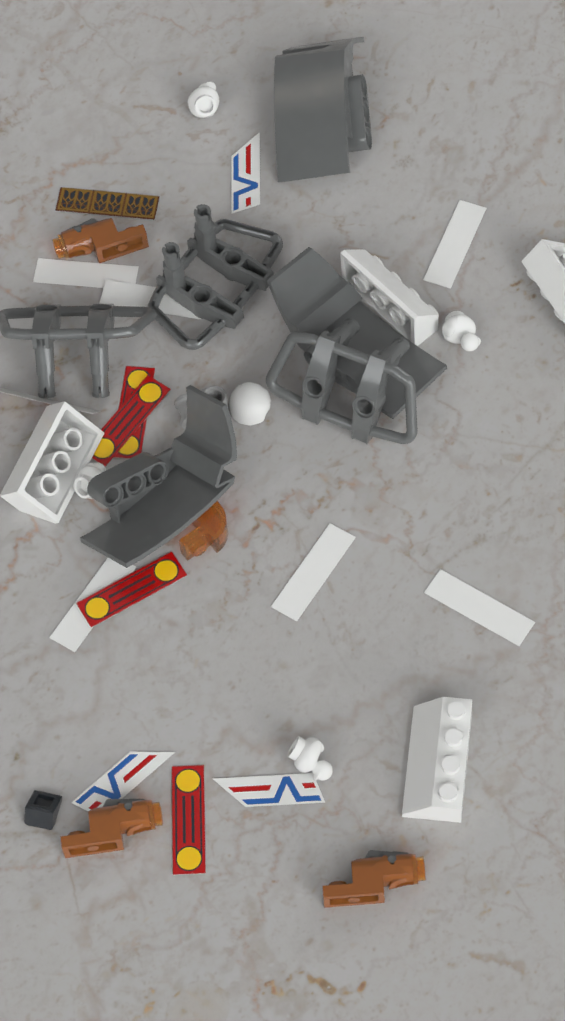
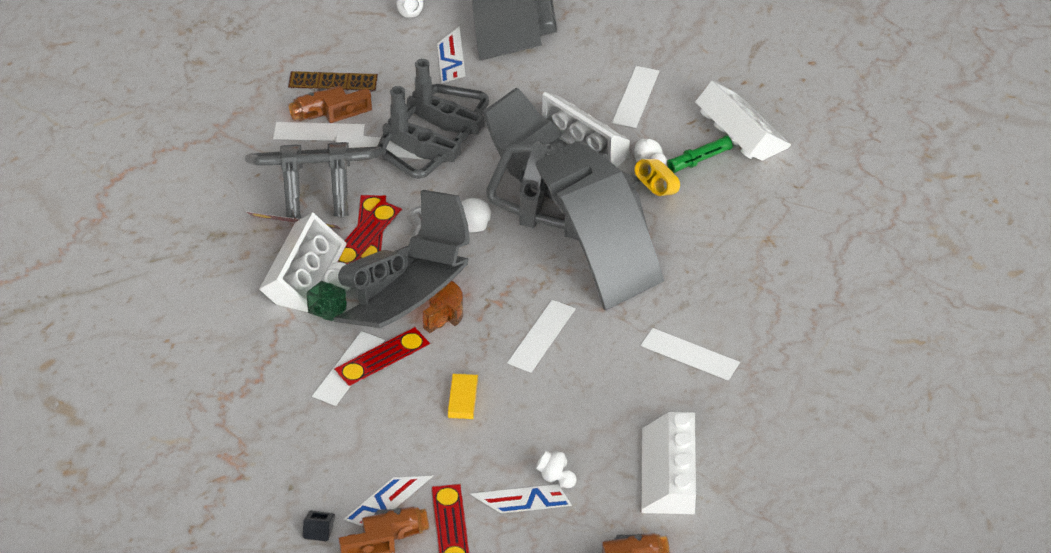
camera: 10 degrees left, 15 degrees down
none -> clear green brick [307,281,347,321]
none -> yellow tile [448,374,478,419]
none -> beam [535,141,664,310]
none -> yellow beam [634,159,680,196]
none -> green pin [667,136,733,173]

